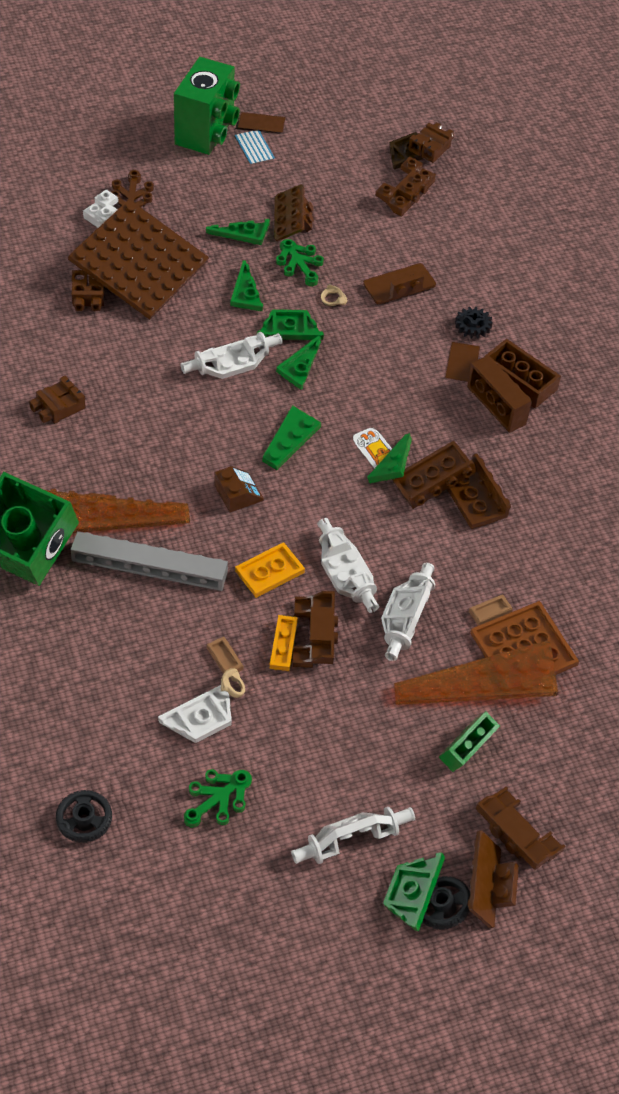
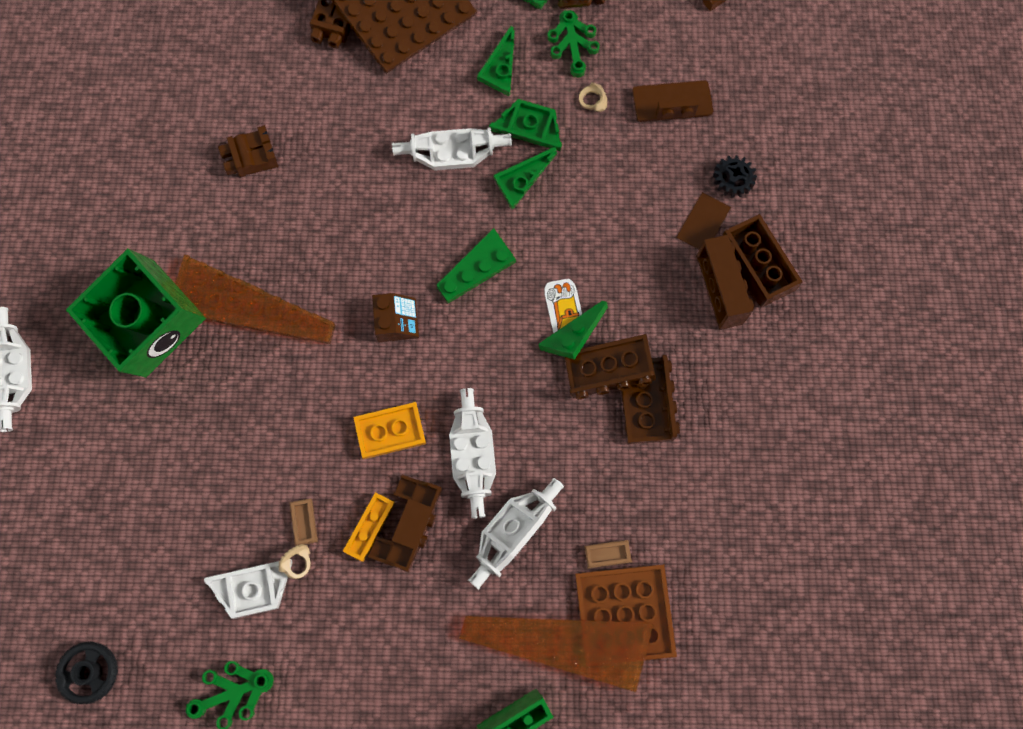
camera: 20 degrees right, 20 degrees up
light grey brick [71,531,228,591] -> none

